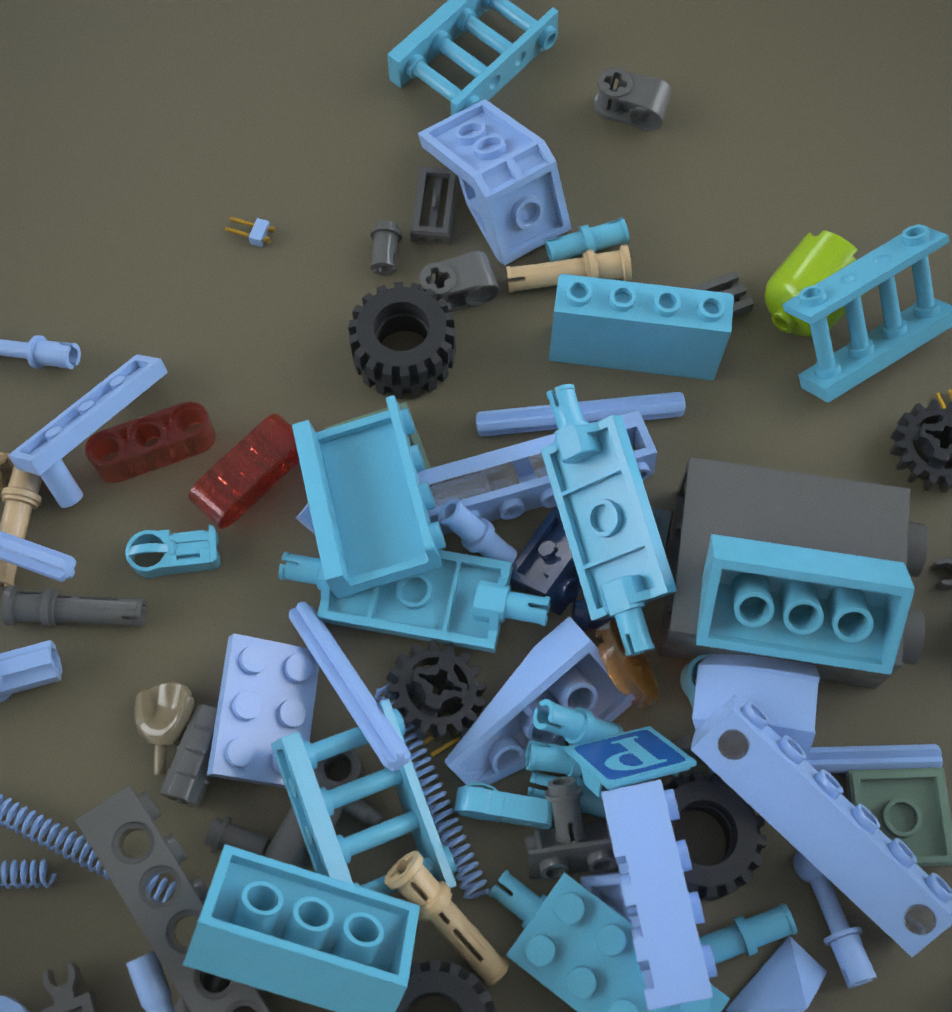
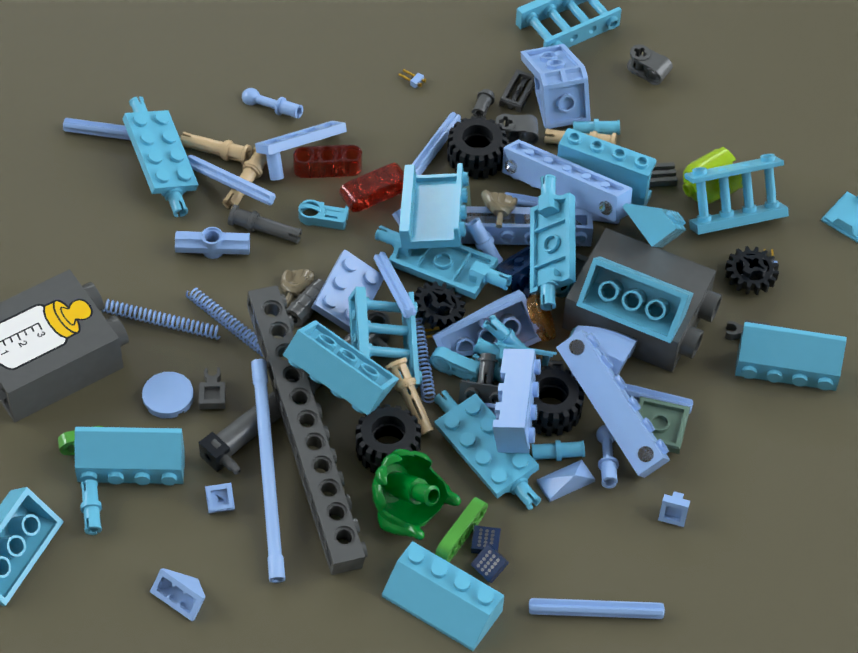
camera: 15 degrees right, 15 degrees down
none -> light blue axle [412,112,461,175]
none -> dark tan piece [481,190,518,228]
none -> light blue piece [502,139,632,222]
none -> medium azure slope [622,203,686,247]

